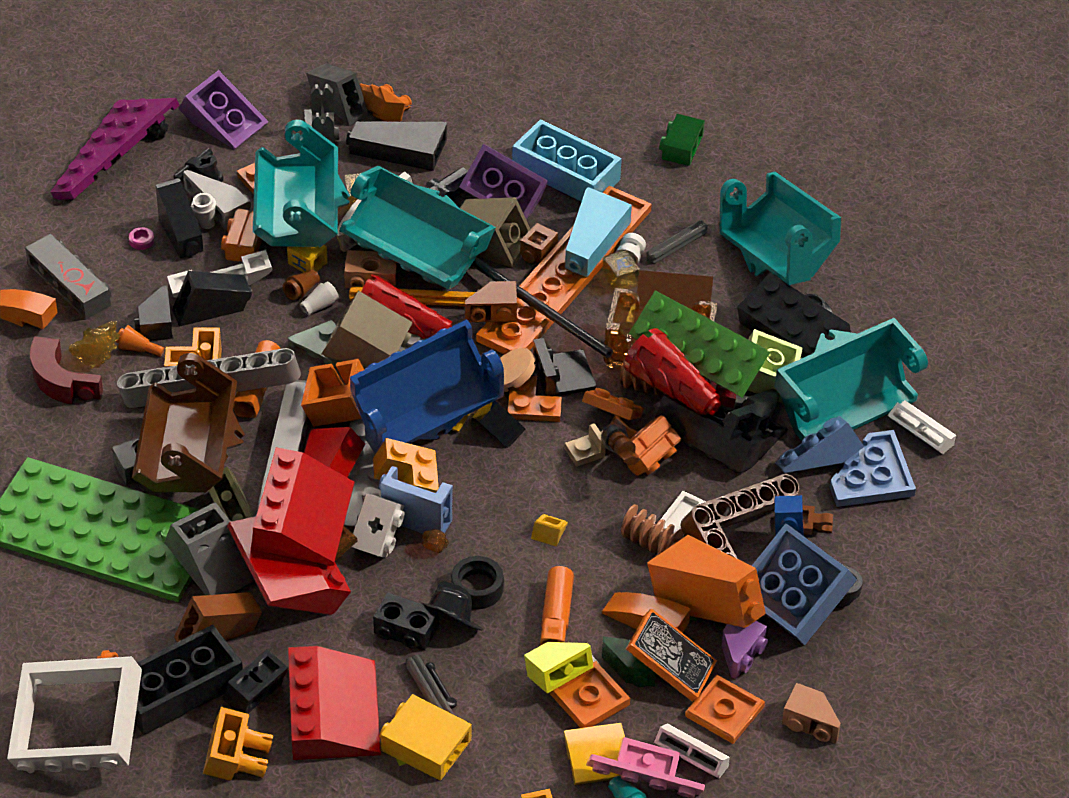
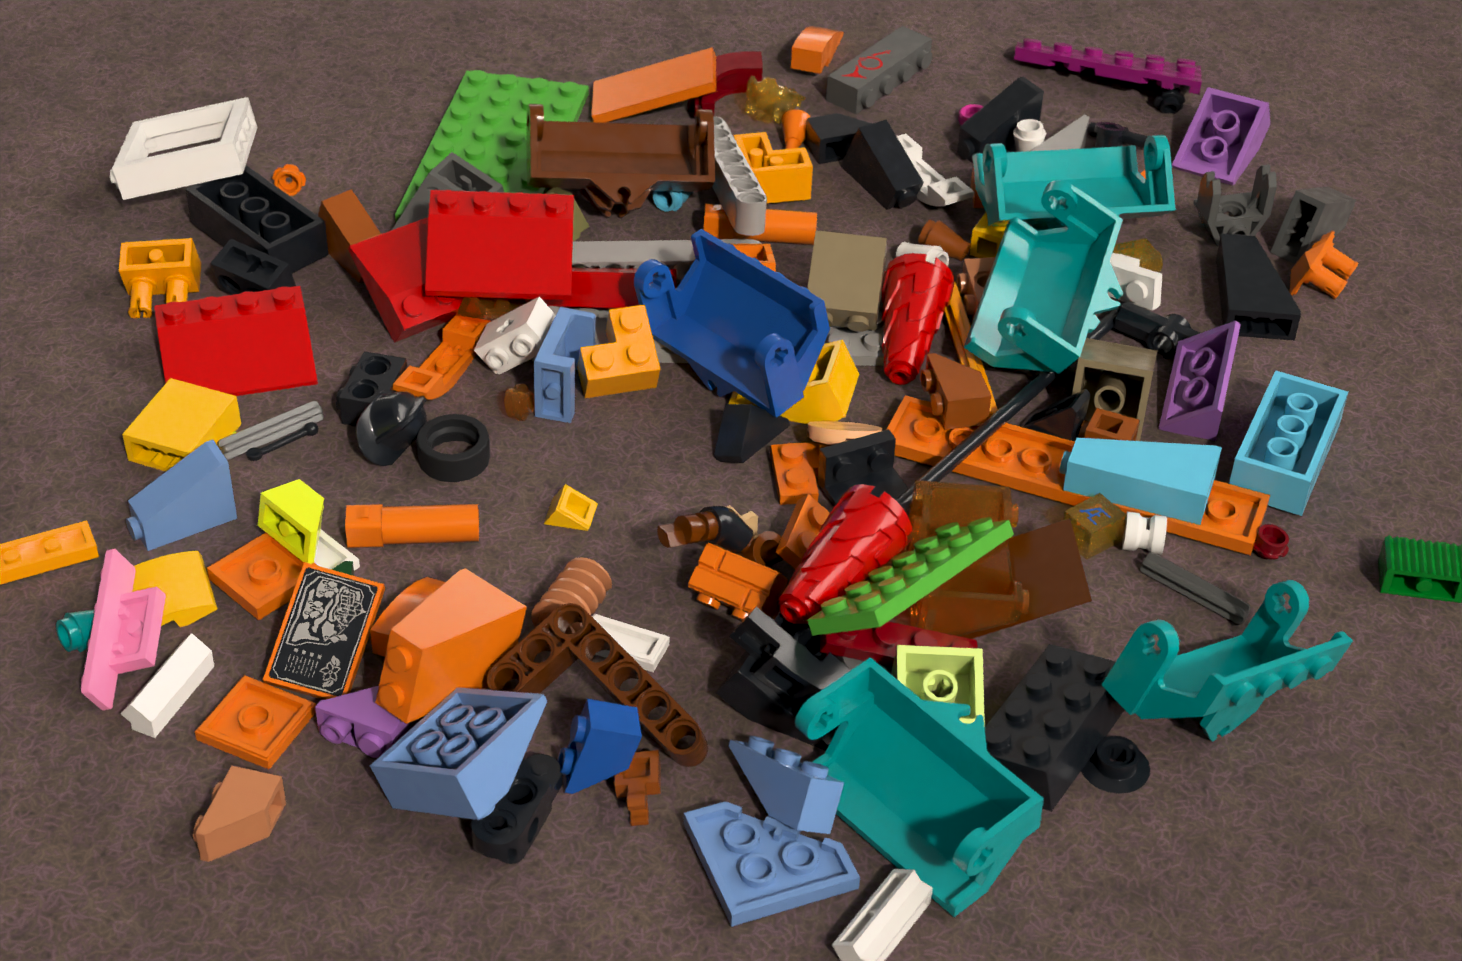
camera: 80 degrees right, 5 degrees down
none -> medium blue slope [126,439,237,551]
none -> orange slope [393,312,491,400]
none -> orange tile [591,47,716,123]
none -> black slope [1020,389,1090,442]
none -> dark red plate [1253,524,1289,560]

